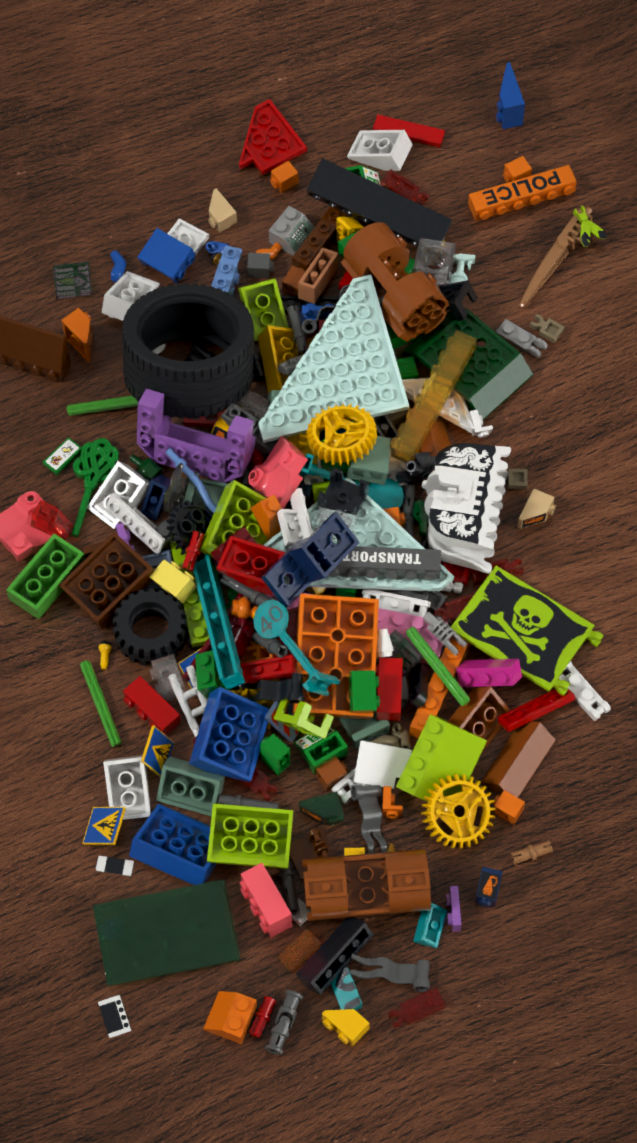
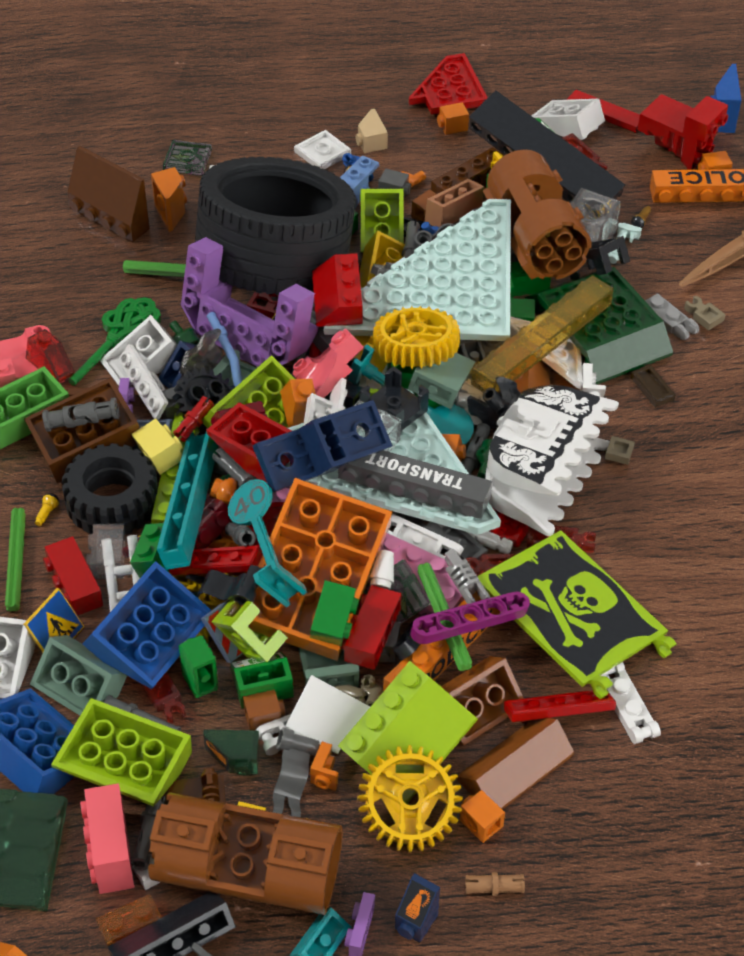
camera: 15 degrees right, 15 degrees down
tile [43,437,82,476] -> none
blue arm [110,250,126,282] -> none
blue panel [137,228,195,284] -> none
light grey slope [269,206,315,256] -> none
dark pink brick [456,659,522,687] -> none
tan slope [517,489,556,529] -> none
none -> dark grey piece [42,397,120,432]
none -> red slope [312,253,363,327]
none -> magenta beam [410,591,530,644]
none -> dark brown tile [630,365,676,408]
none -> piece [631,206,651,228]
none -> red brick [638,94,728,170]

